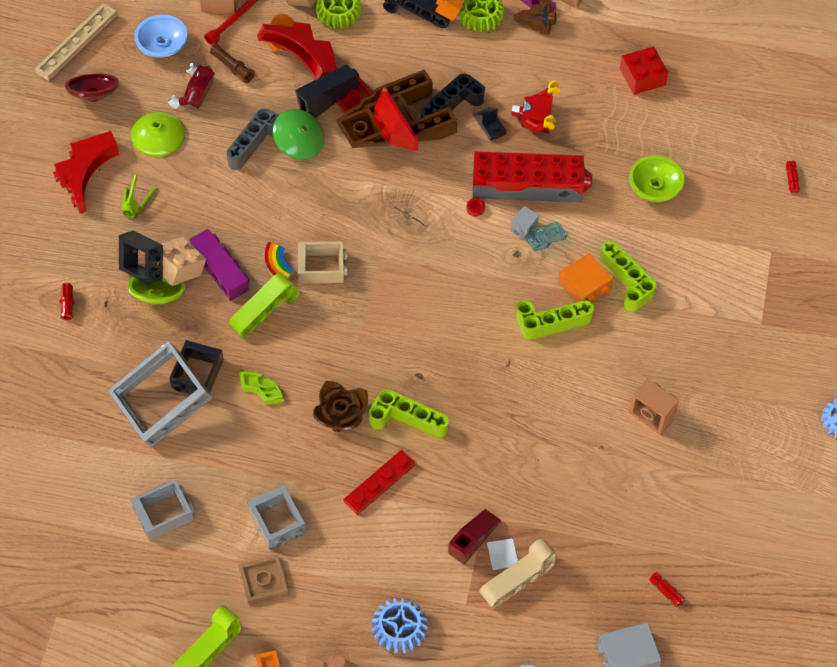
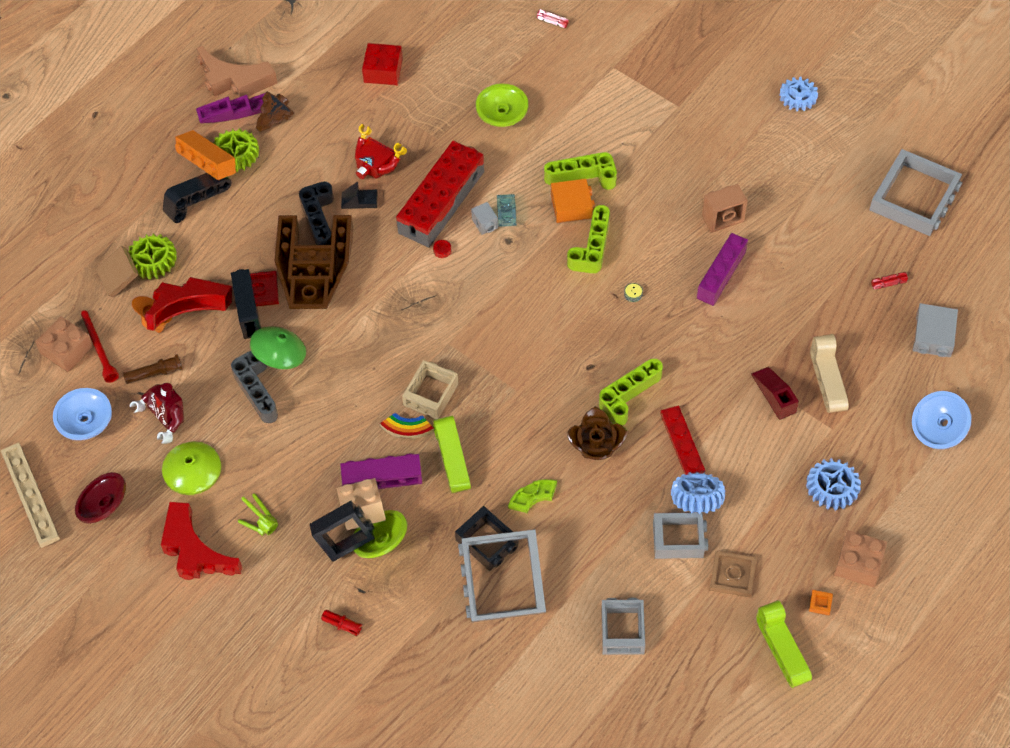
camera: 60 degrees left, 0 degrees up
red wedge [373,87,418,151] -> none
white sticker [487,538,518,570] -> none
none -> light yellow tile [624,283,643,302]
none -> light blue gear [671,472,725,514]
none -> magenta brick [697,232,748,306]
none -> light grey window [870,149,963,236]

